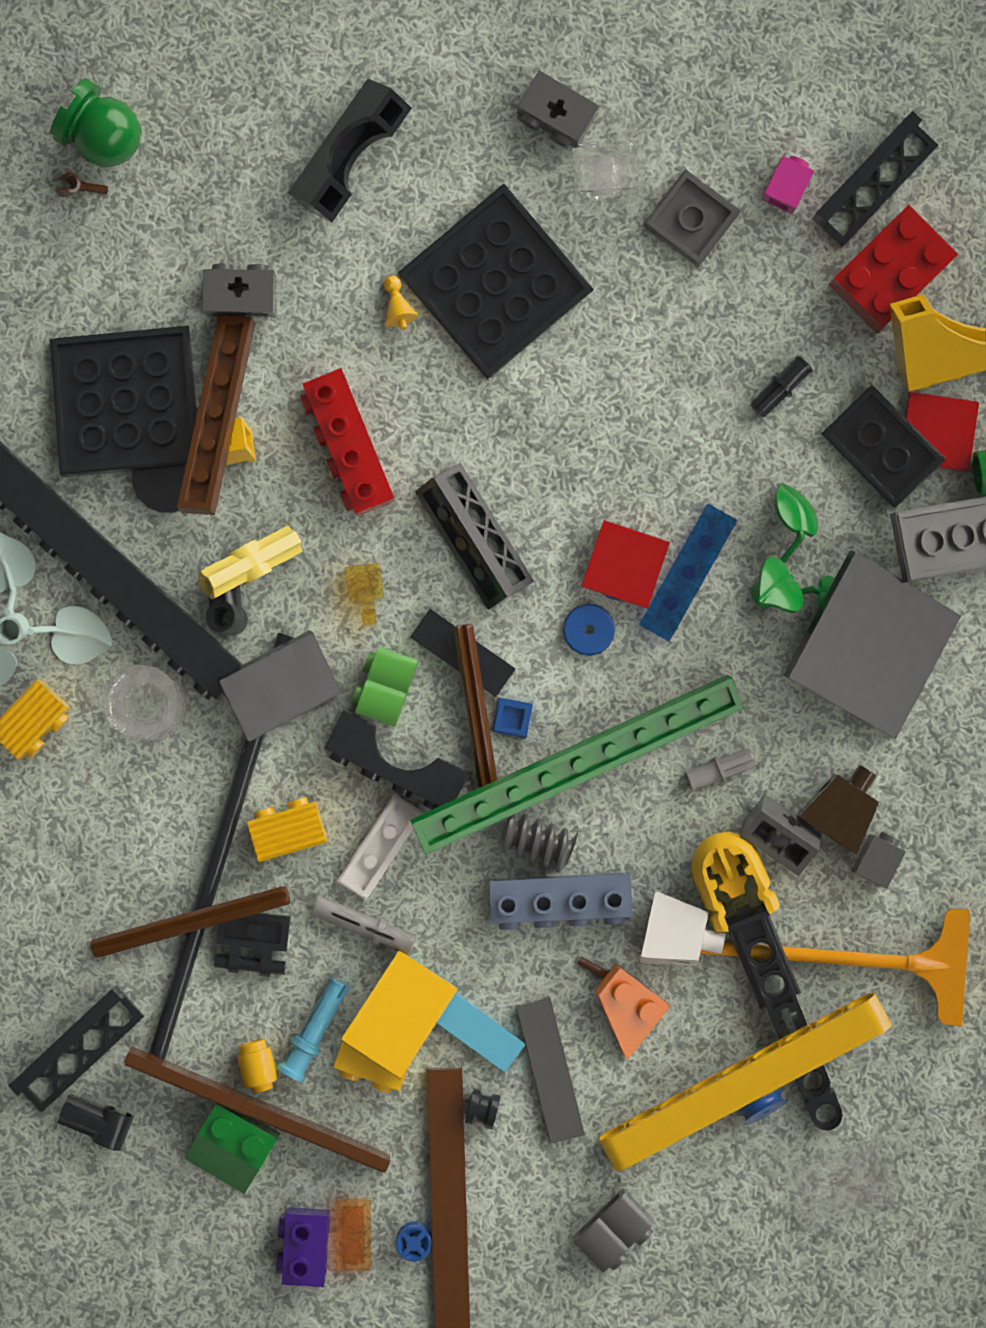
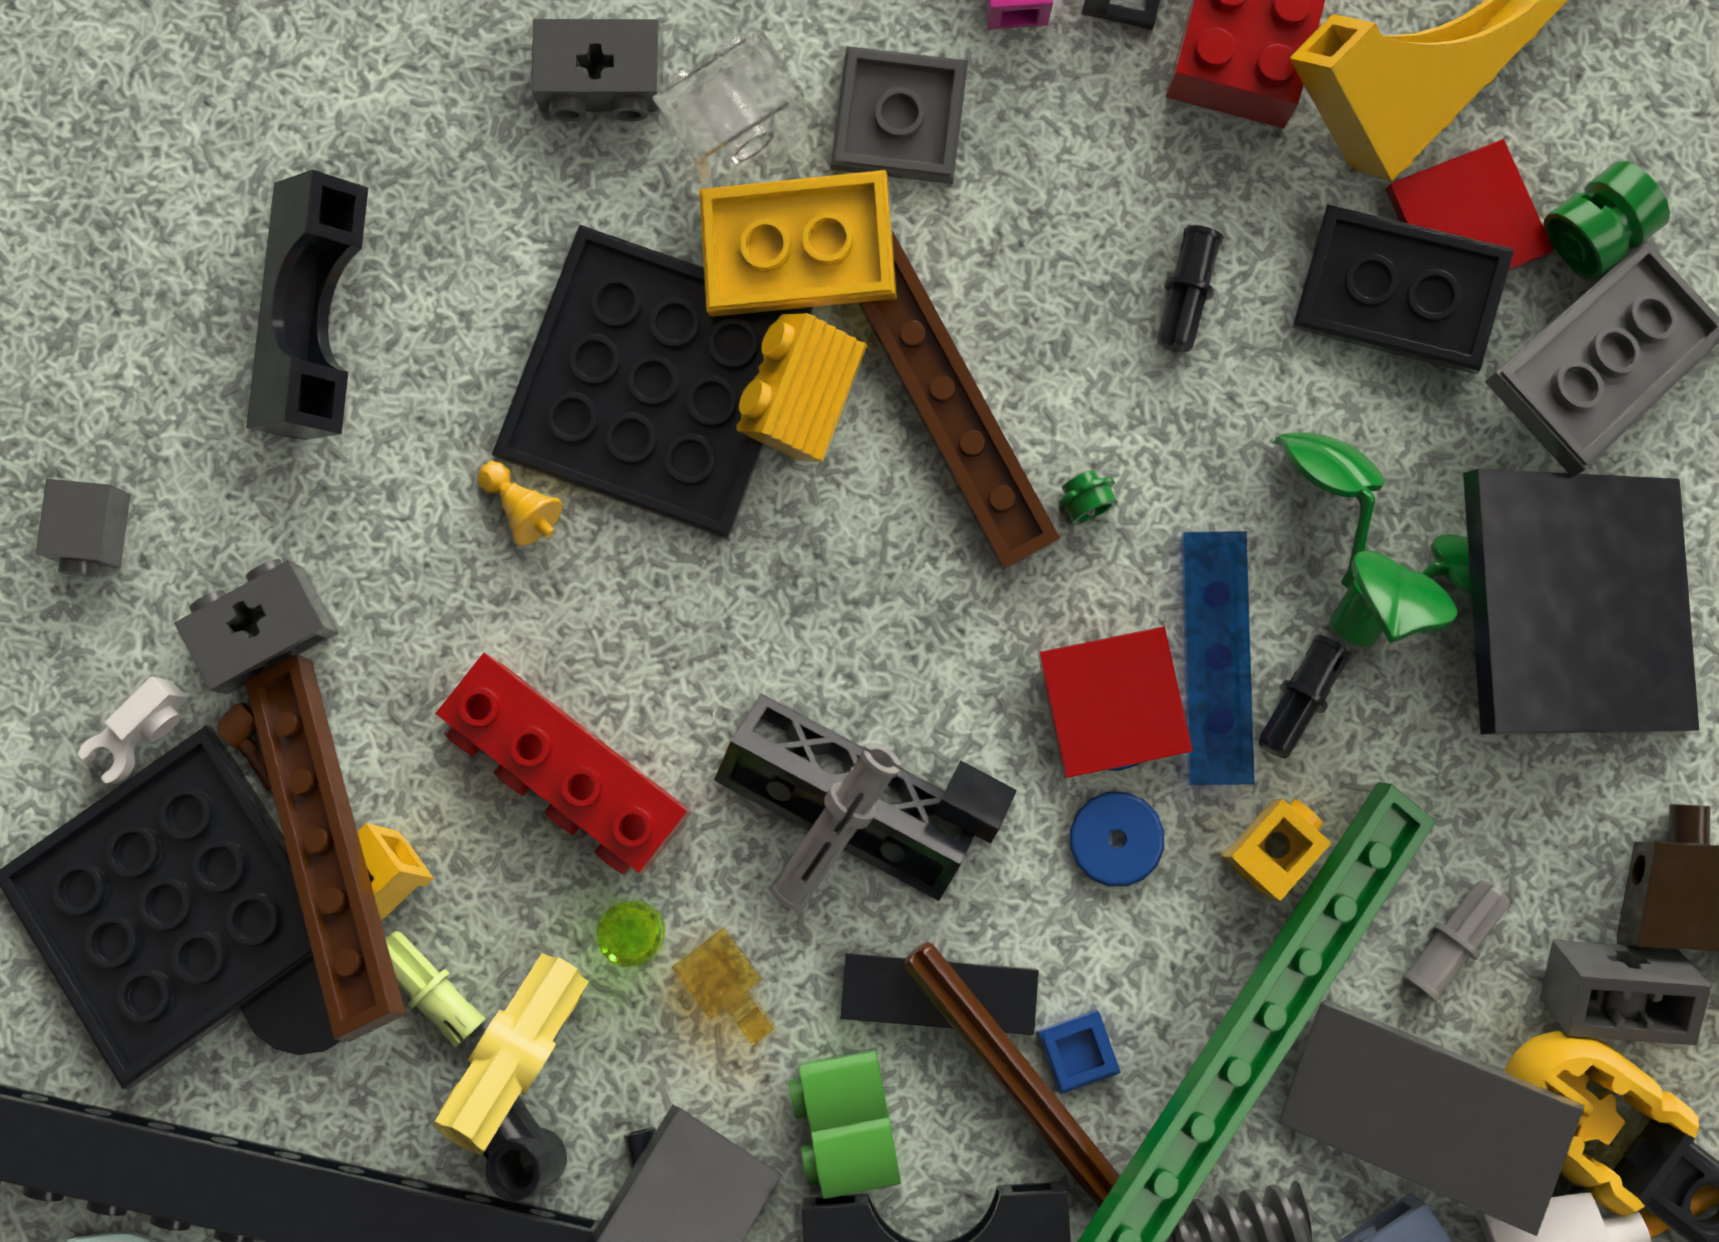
camera: 30 degrees left, 5 degrees down
none -> dark grey brick [36,479,131,577]
none -> white plate [78,676,188,784]
none -> reddish brown hand [217,702,271,791]
none -> yellowish green axle [386,931,486,1048]
none -> clear neon green wheel [597,900,665,967]
none -> yellow tile [699,170,897,317]
none -> yellow brick [736,313,867,462]
none -> light grey pin [771,743,901,911]
none -> reddish brown plate [858,230,1060,571]
none -> black tile [934,760,1017,844]
none -> green plate [1058,470,1118,525]
none -> yellow brick [1221,799,1332,901]
none -> black axle [1259,635,1352,759]
none -> dark grey tile [1279,1000,1585,1236]

